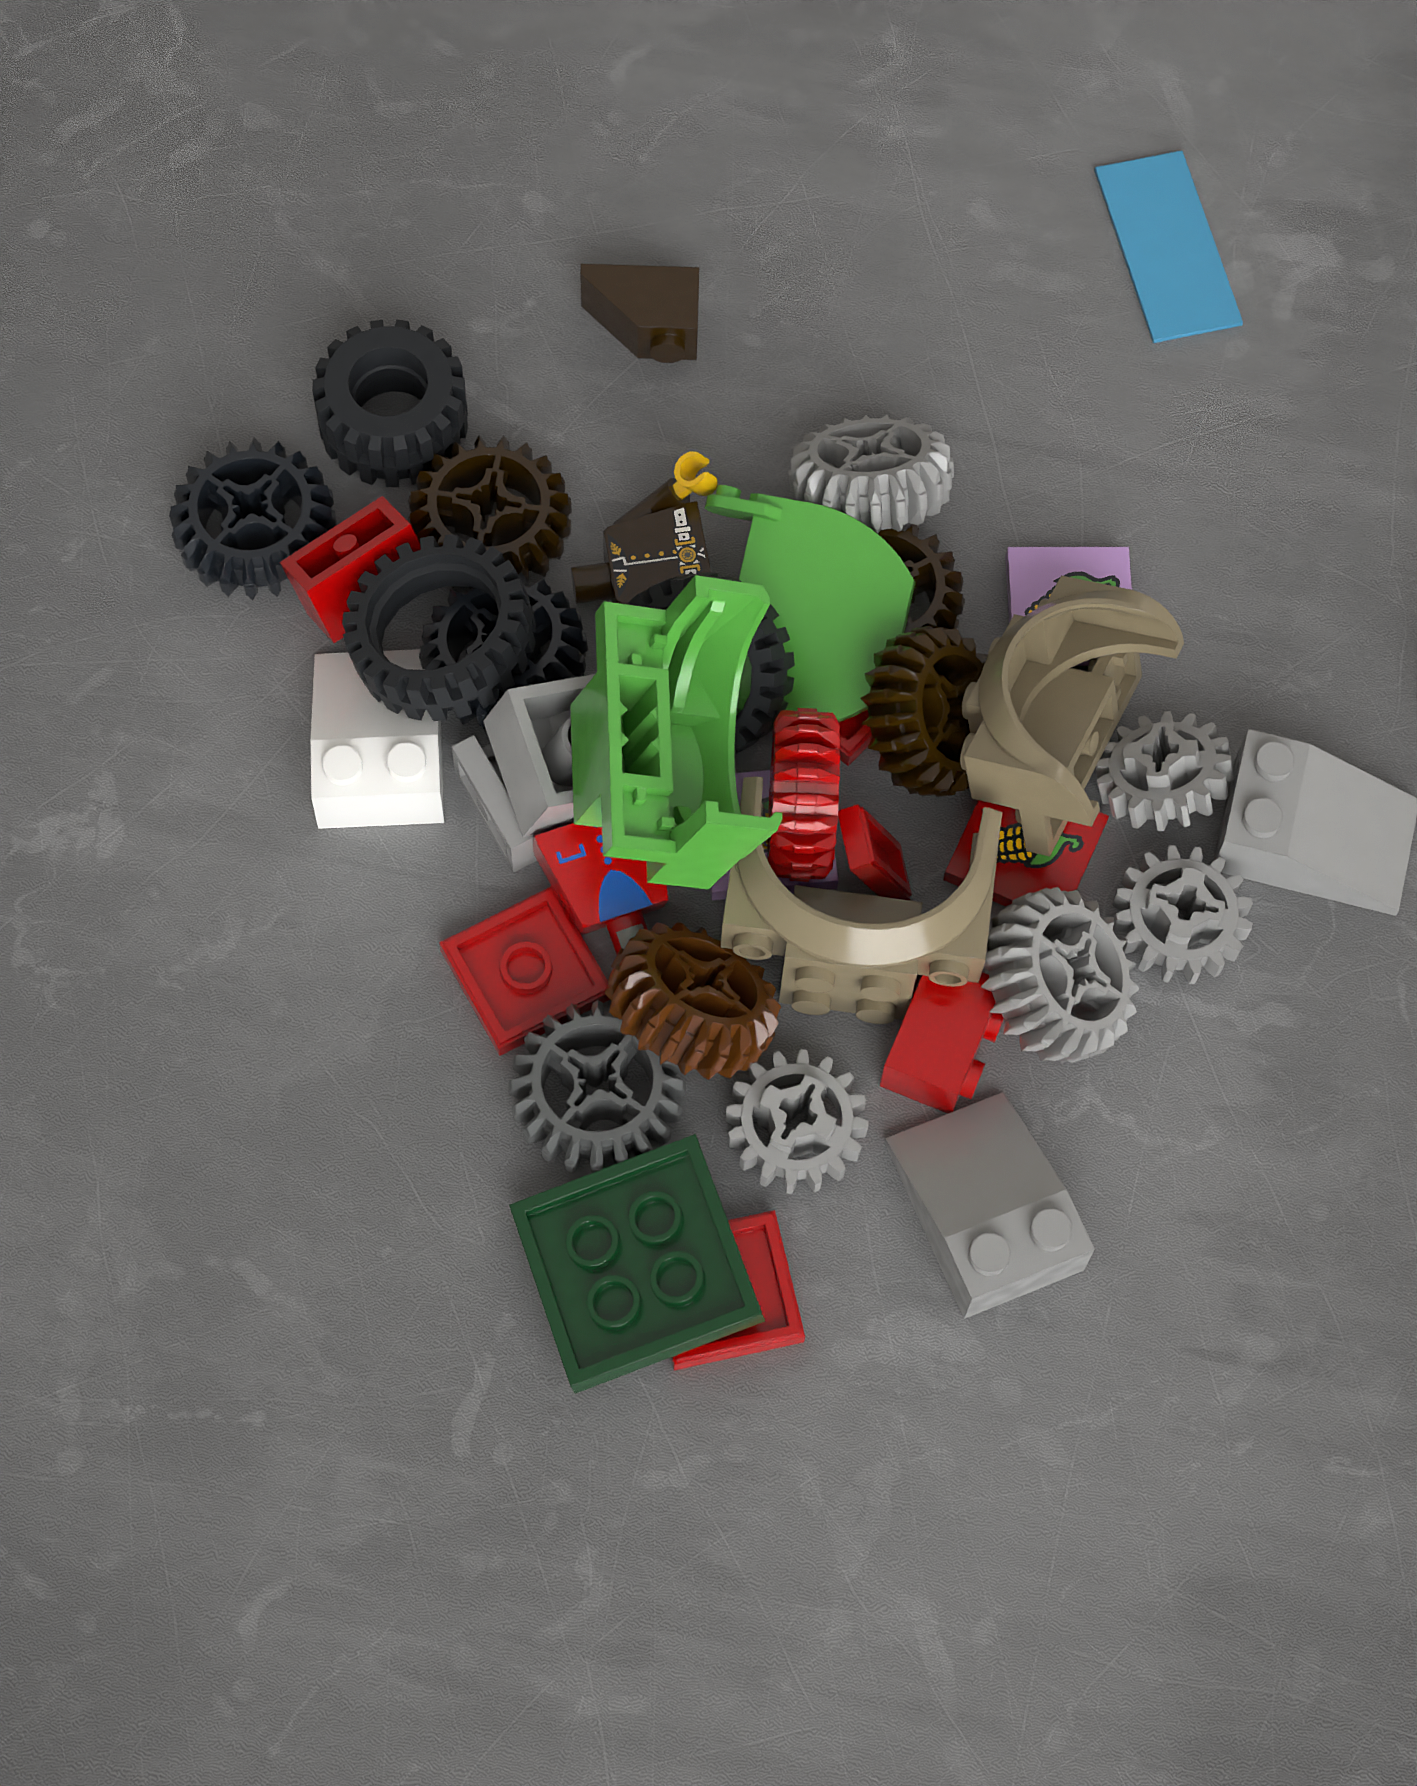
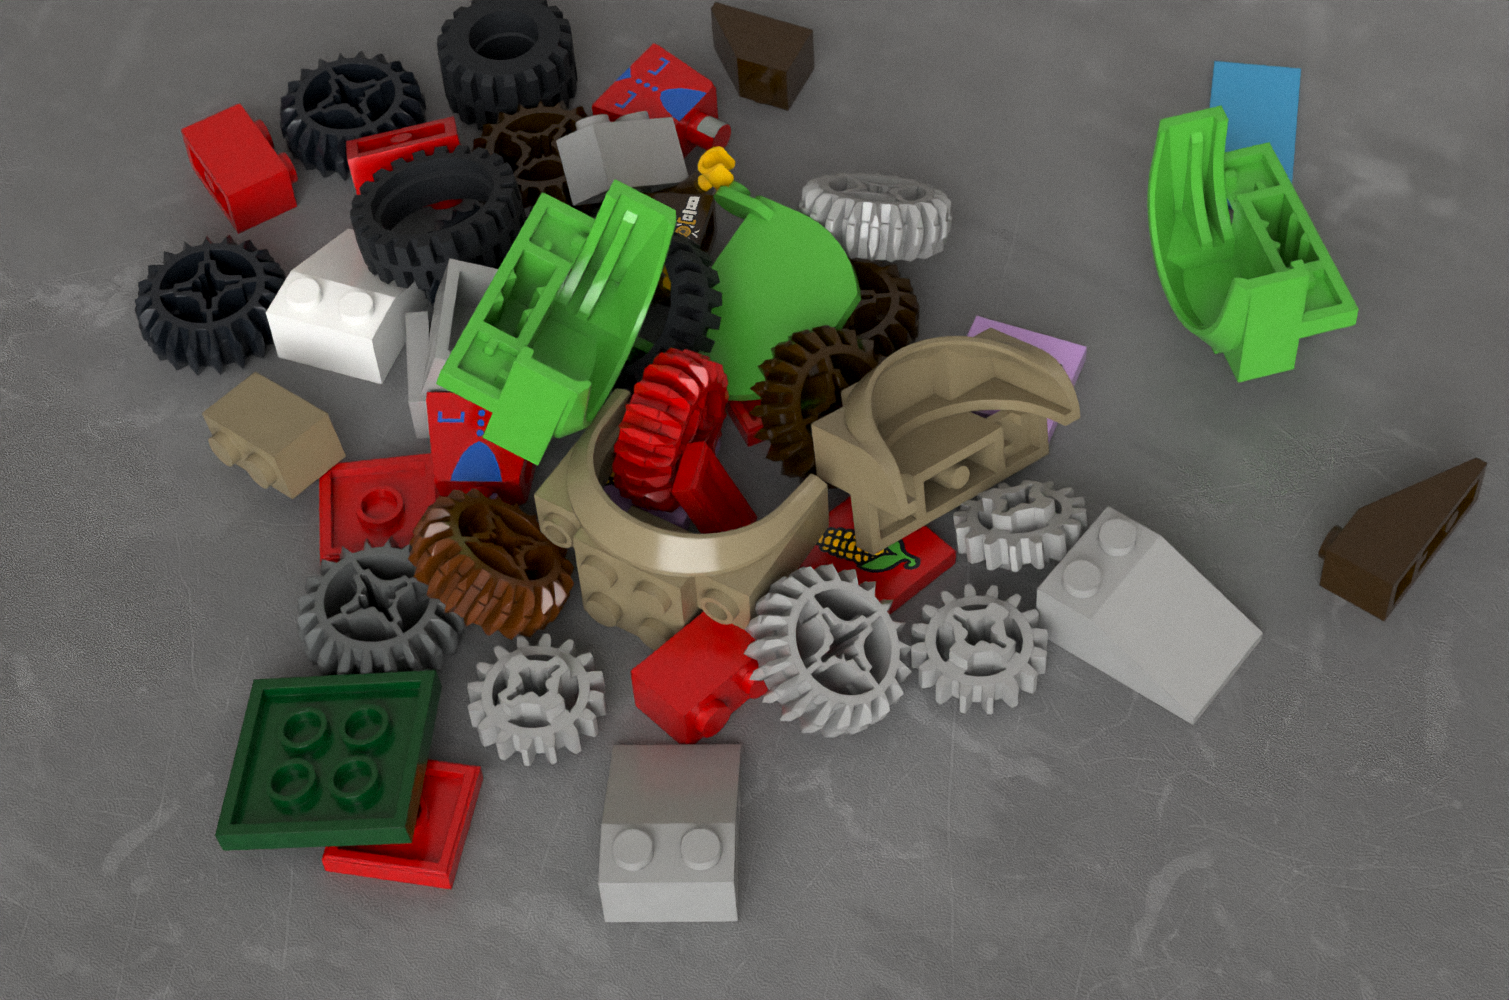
camera: 30 degrees right, 15 degrees down
none -> black gear [135,234,286,376]
none -> red brick [181,103,298,234]
none -> dark tan brick [202,371,346,499]
none -> light grey brick [556,111,689,206]
none -> red torso [592,43,731,158]
none -> bright green piece [1147,105,1359,383]

